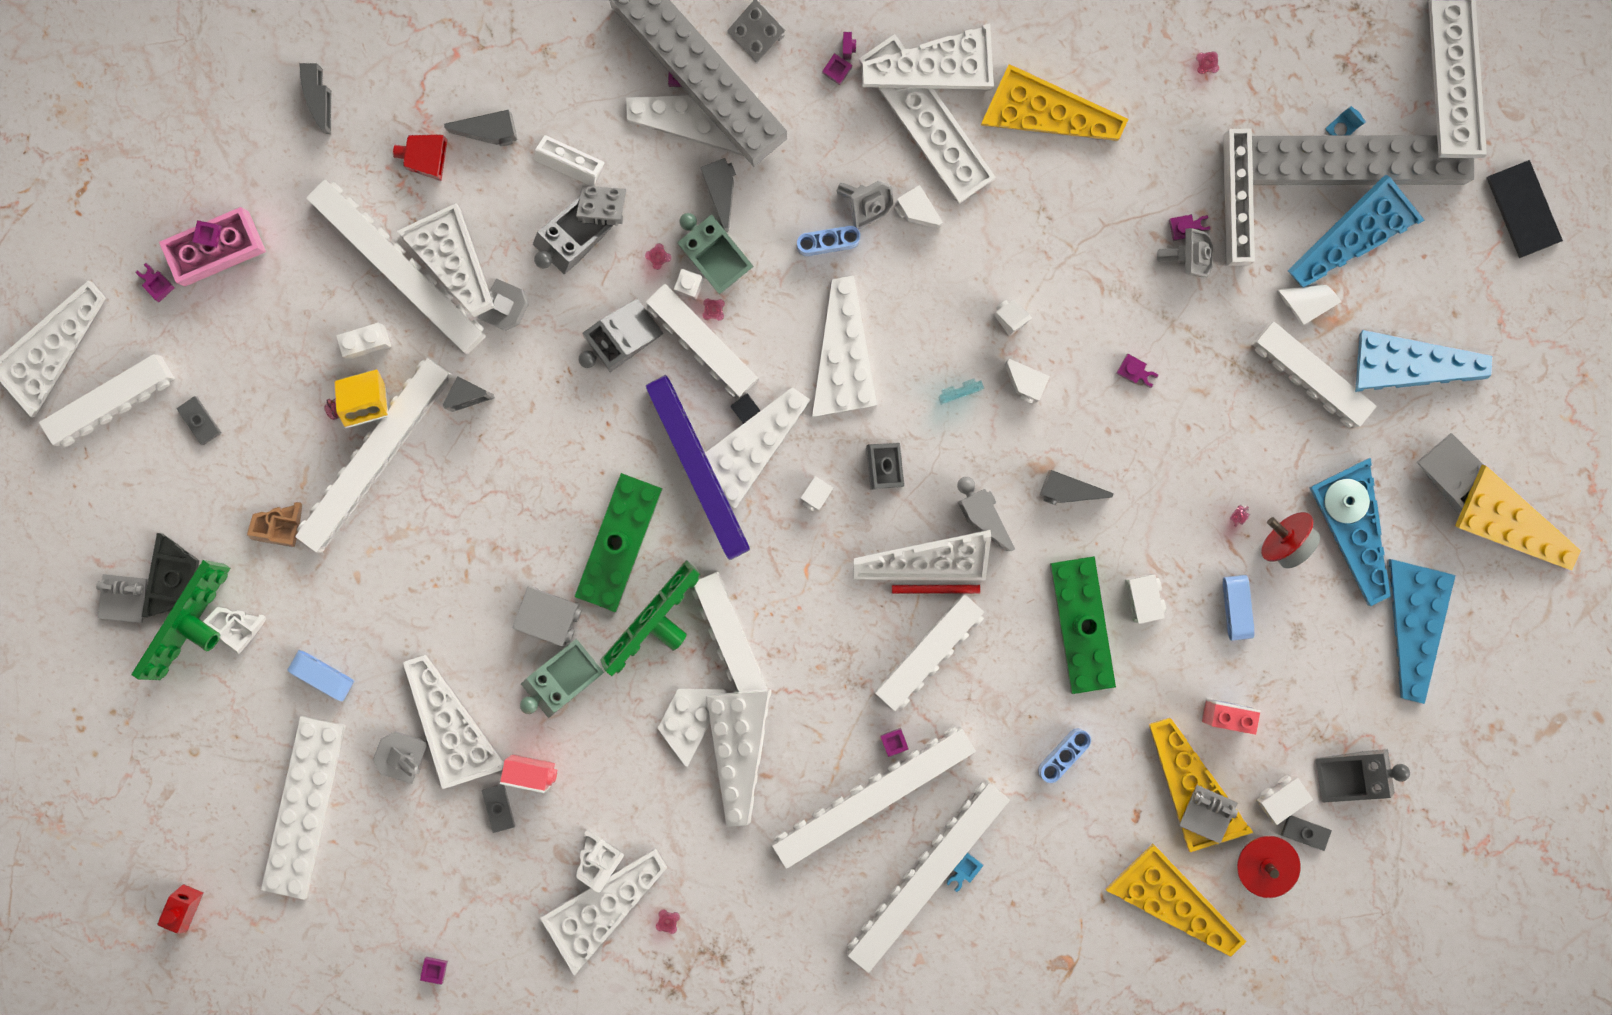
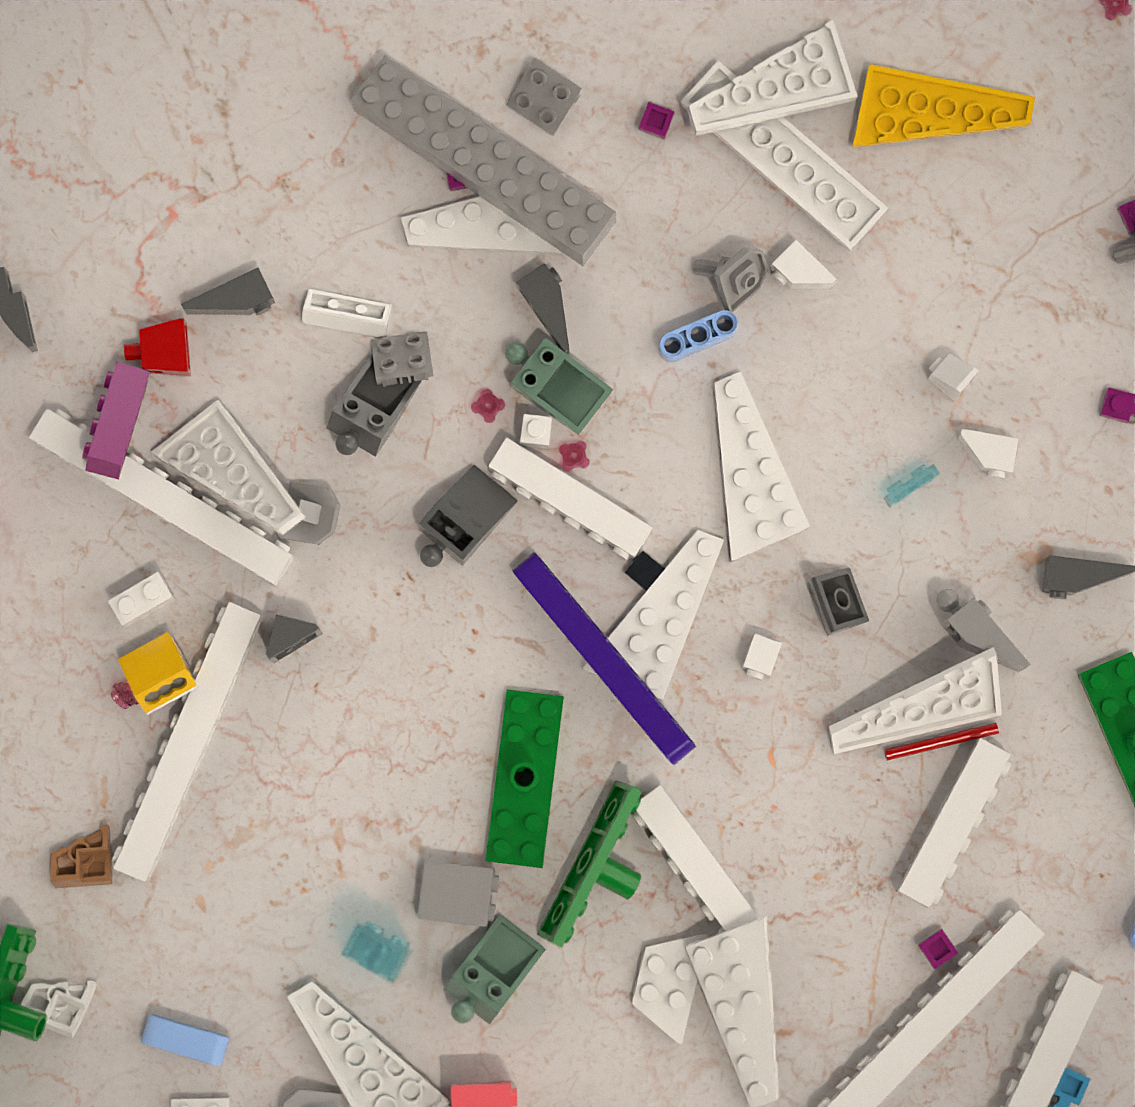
camera: 15 degrees left, 5 degrees down
magenta plate [842,32,856,60] -> none
none -> magenta brick [82,362,150,480]
none -> clear light blue brick [341,921,414,983]

